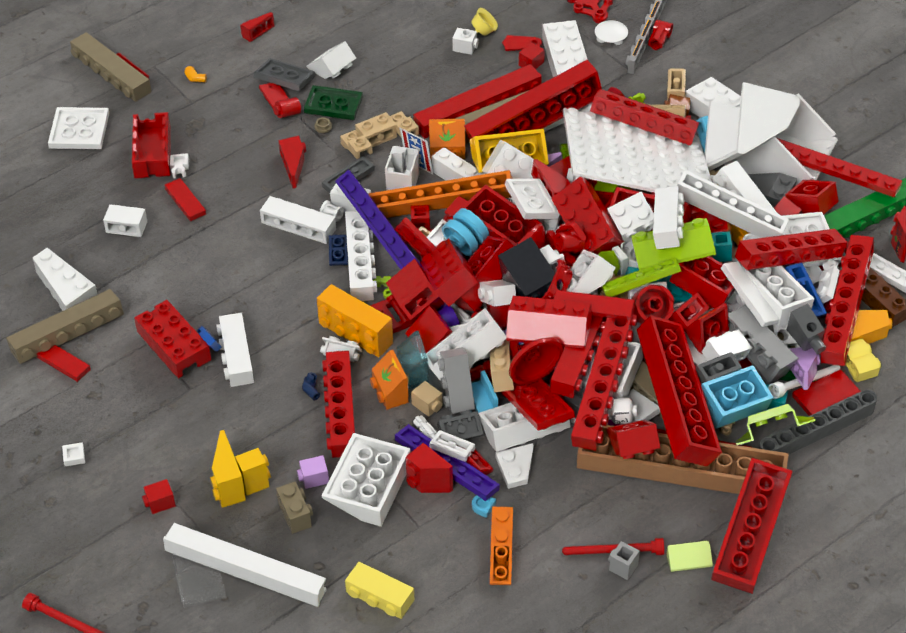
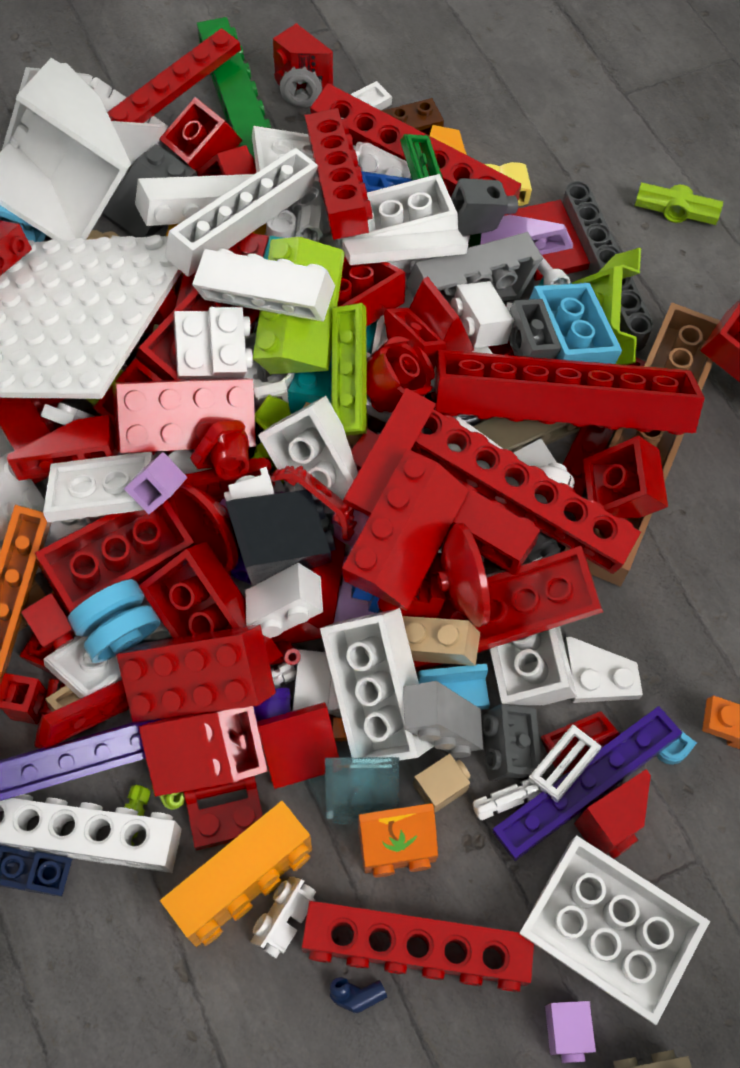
camera: 80 degrees left, 15 degrees up
none -> lavender brick [124,452,188,515]
none -> light grey gear [280,66,322,108]
none -> green tile [400,134,444,182]
none -> lime piece [634,182,723,225]

